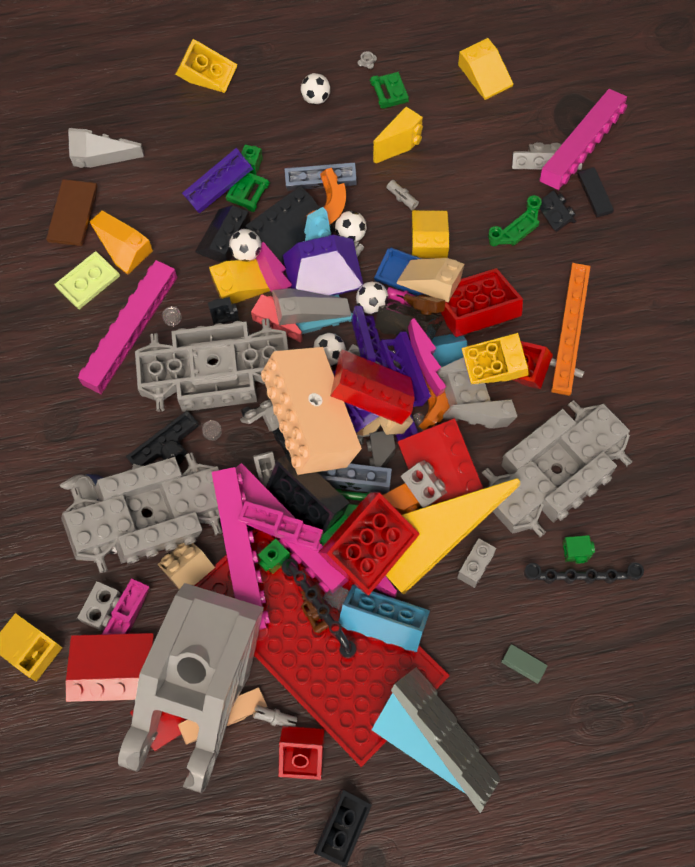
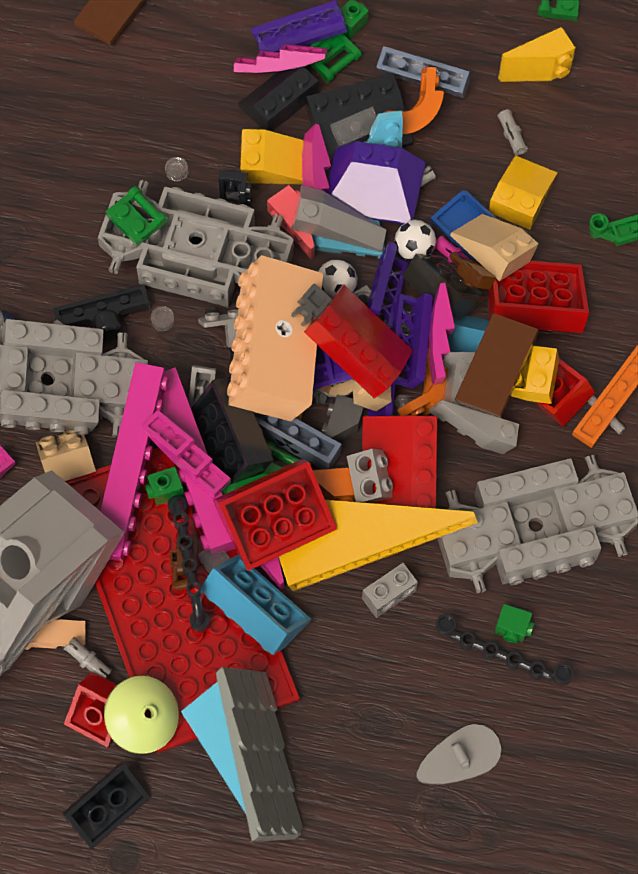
camera: 20 degrees right, 0 degrees up
yellowish green tile [54,251,120,309] -> none
dark pink brick [78,260,177,394] -> none
light orange wedge [90,211,153,275] -> none
white piece [229,229,261,262] -> none
white piece [335,211,367,242] -> none
sand green slope [501,644,548,684] -> none
none -> yellowish green dish [104,676,179,754]
none -> green plate [105,186,169,246]
none -> slope [234,44,327,73]
none -> dark grey plate [291,283,332,326]
none -> clear panel [330,107,377,146]
none -> light grey shield [416,724,501,784]
none -> reddish brown tile [455,313,539,418]

